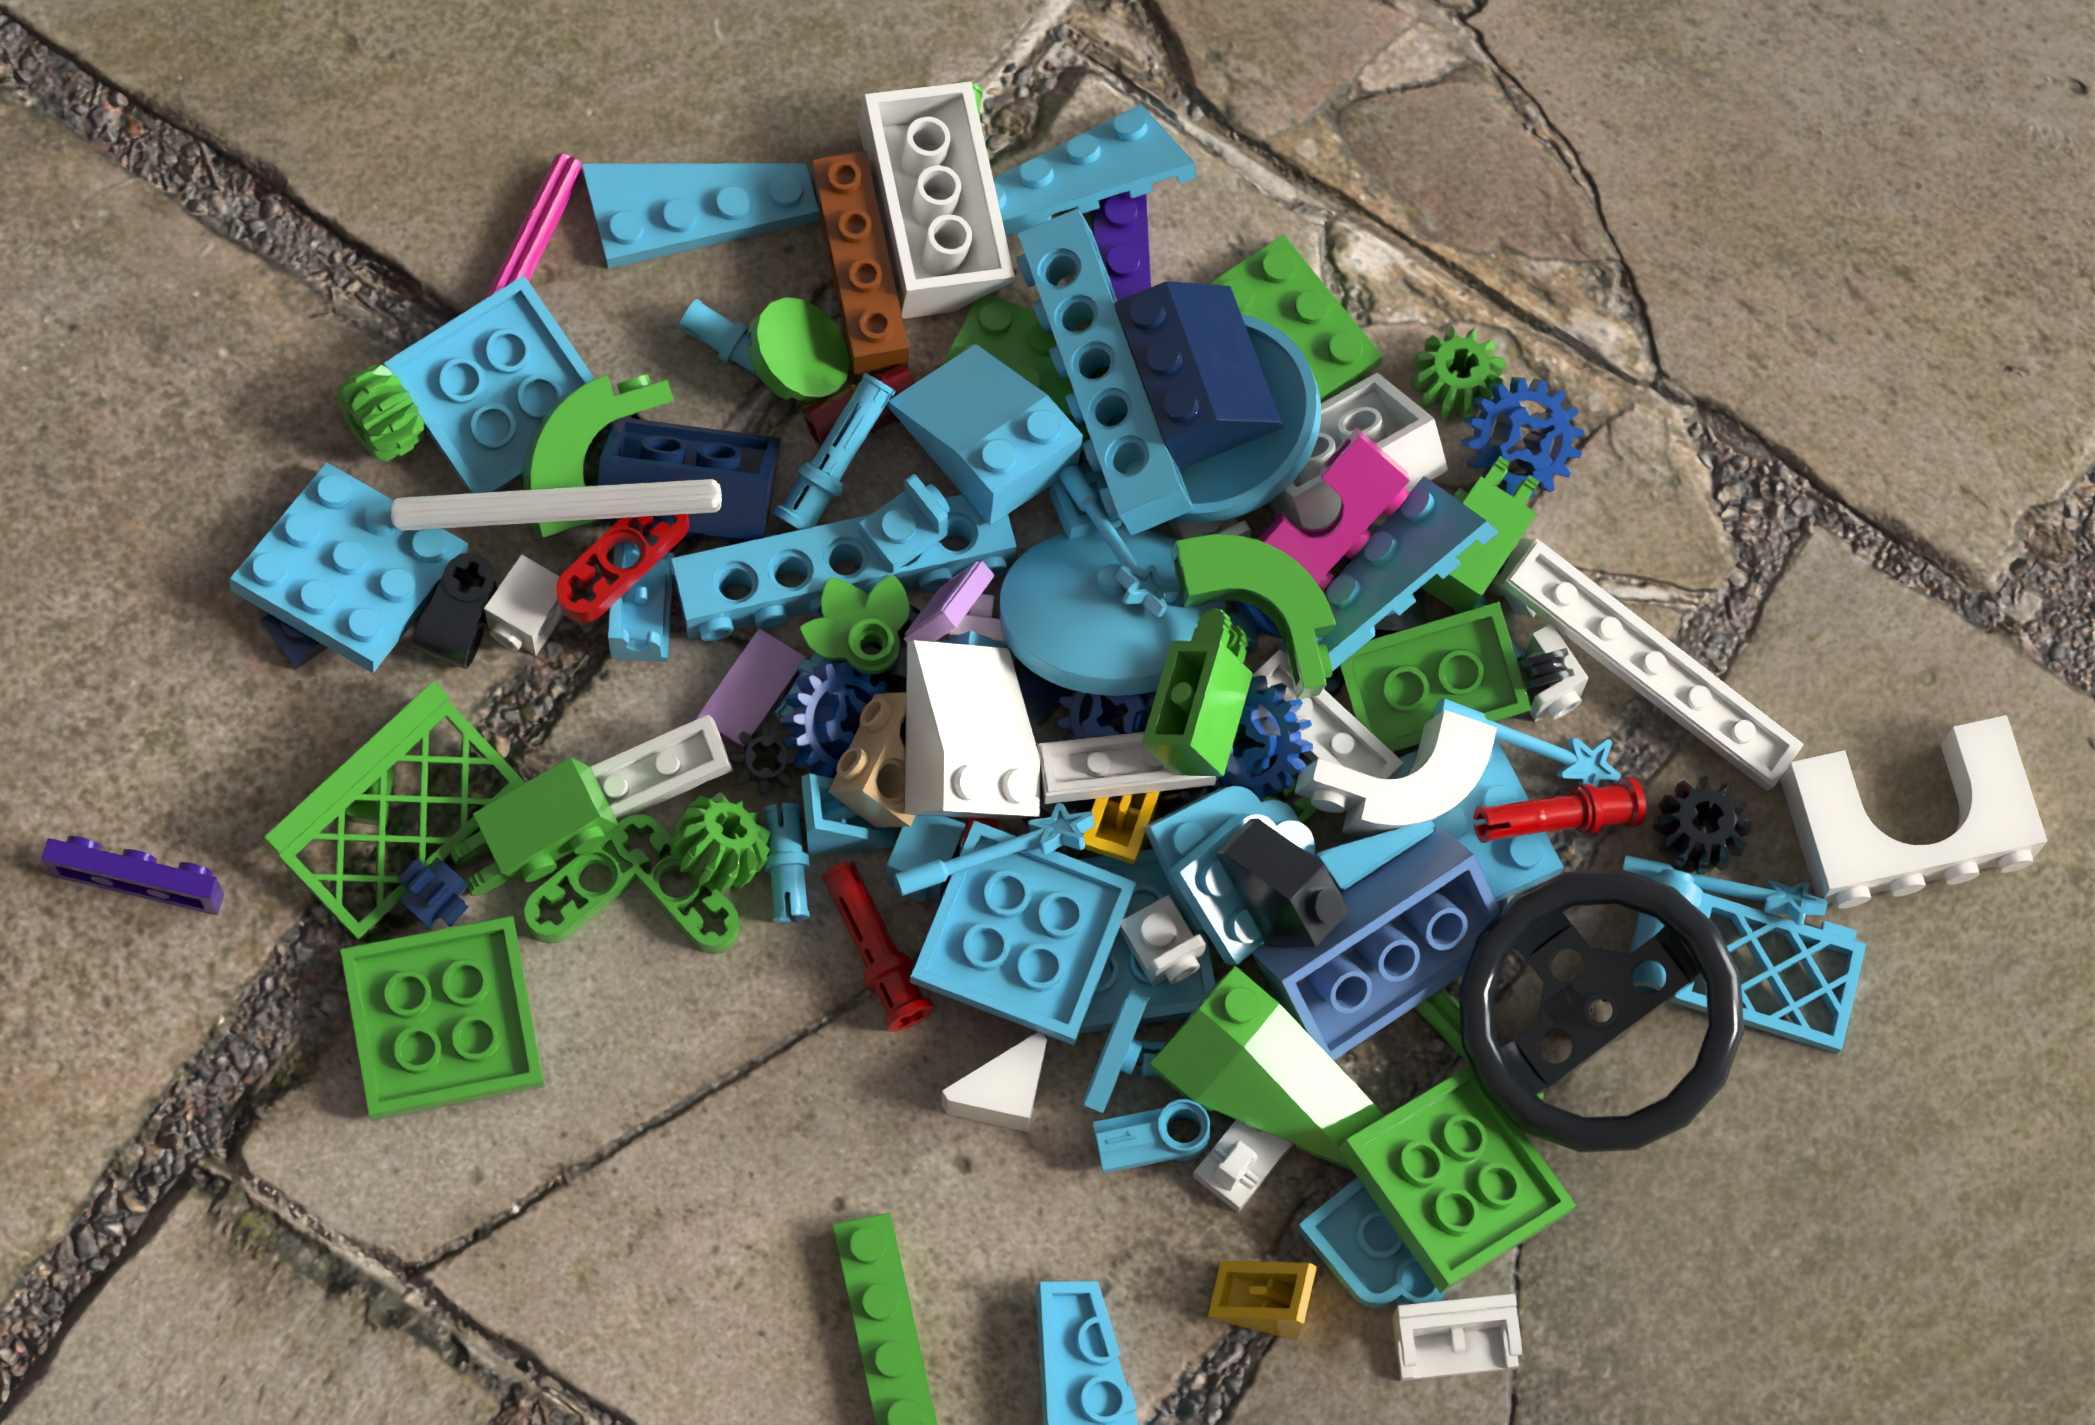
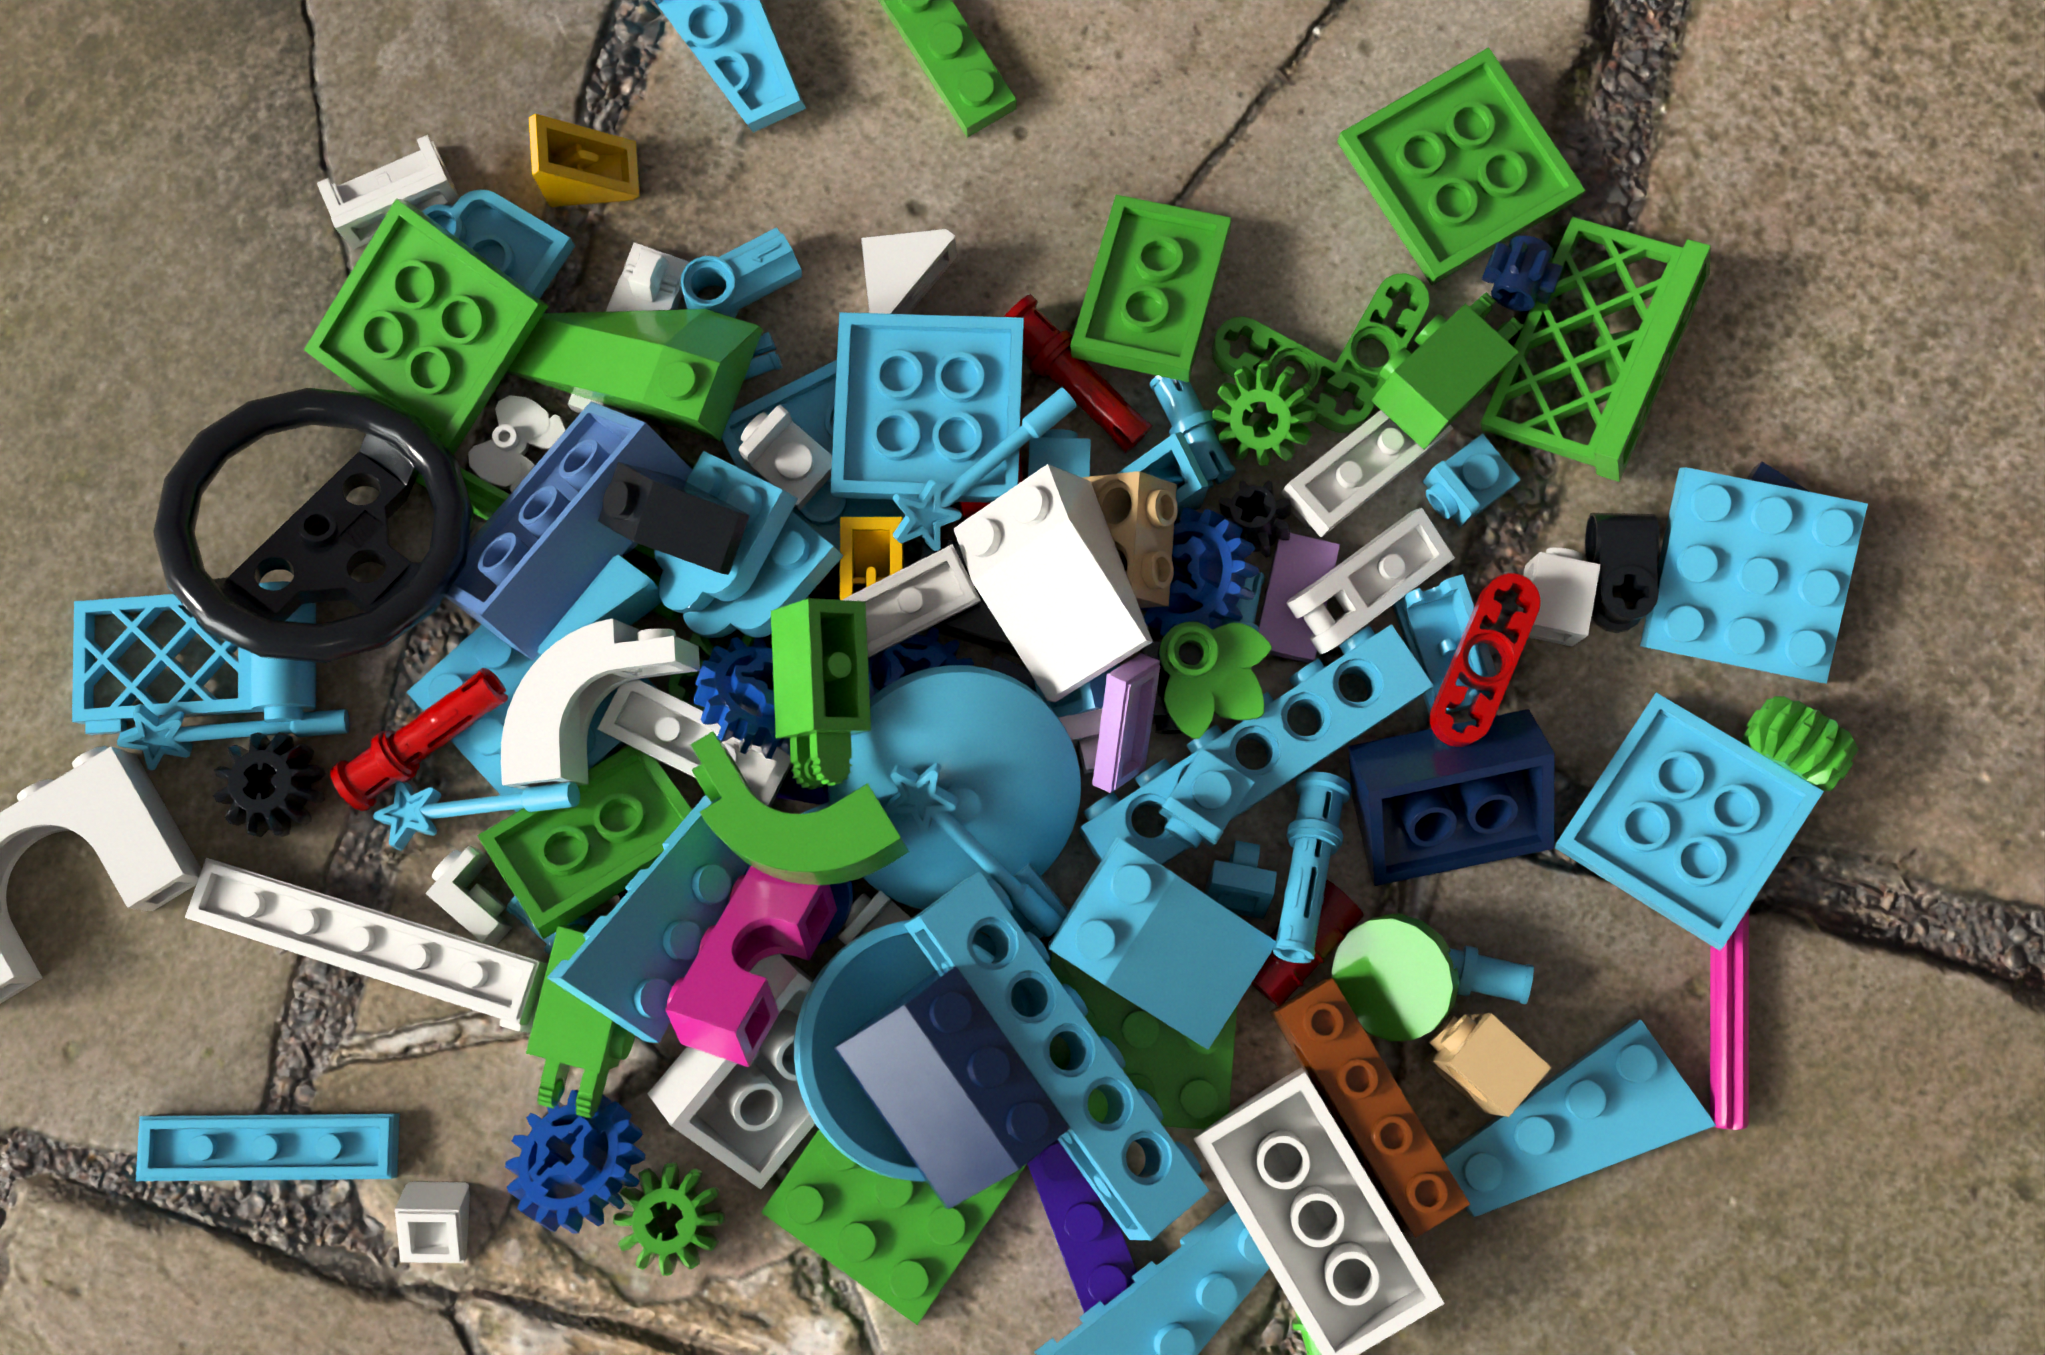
camera: 165 degrees right, 10 degrees up
dark purple plate [41,836,224,916] -> none
white axle [391,479,722,531] -> none
bright green arch [522,374,674,539] -> none
medium azure plate [1083,989,1151,1113] -> none
black bush [1518,648,1575,689] -> none
none -> medium azure tile [136,1113,400,1181]
none -> white slope [395,1182,470,1263]
none -> white piece [468,395,566,493]
none -> bright green plate [1070,195,1231,382]
none -> medium azure tile [1205,840,1277,919]
none -> white plate [1286,508,1455,654]
none -> medium azure bracket [1422,433,1521,528]
none -> tan brick [1424,1013,1552,1117]

